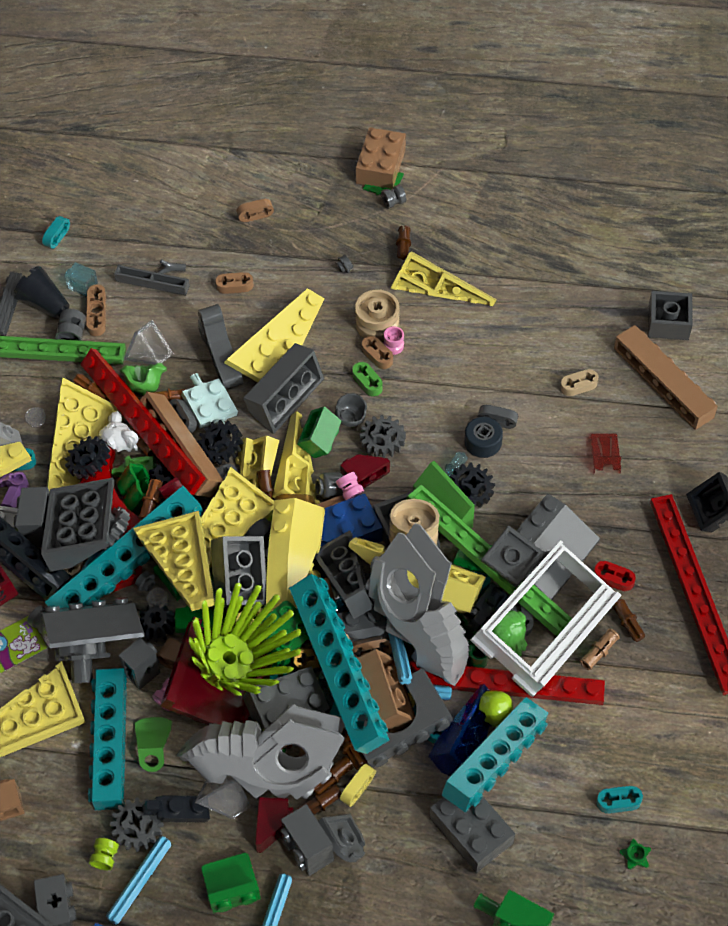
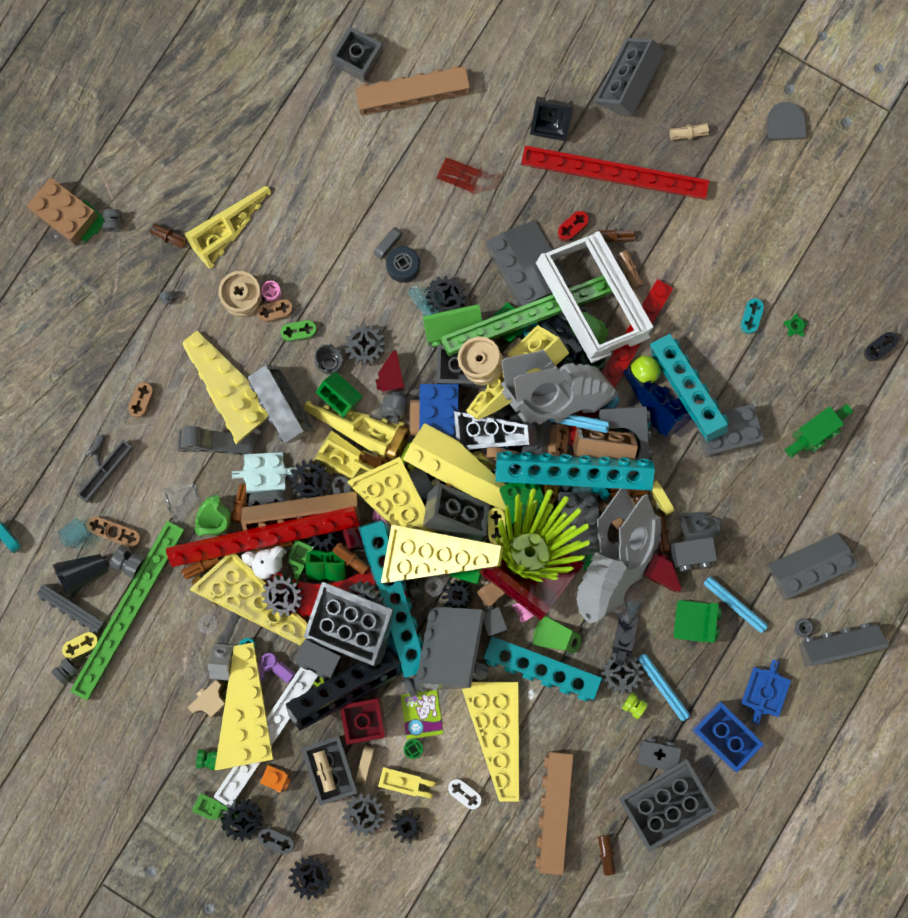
camera: 65 degrees left, 25 degrees up
medium nougat beam [236,199,274,222] -> none
bright pink wheel [335,472,364,500] -> none
dark grey plate [481,525,544,588] -> none
tan beam [560,369,599,396] -> none

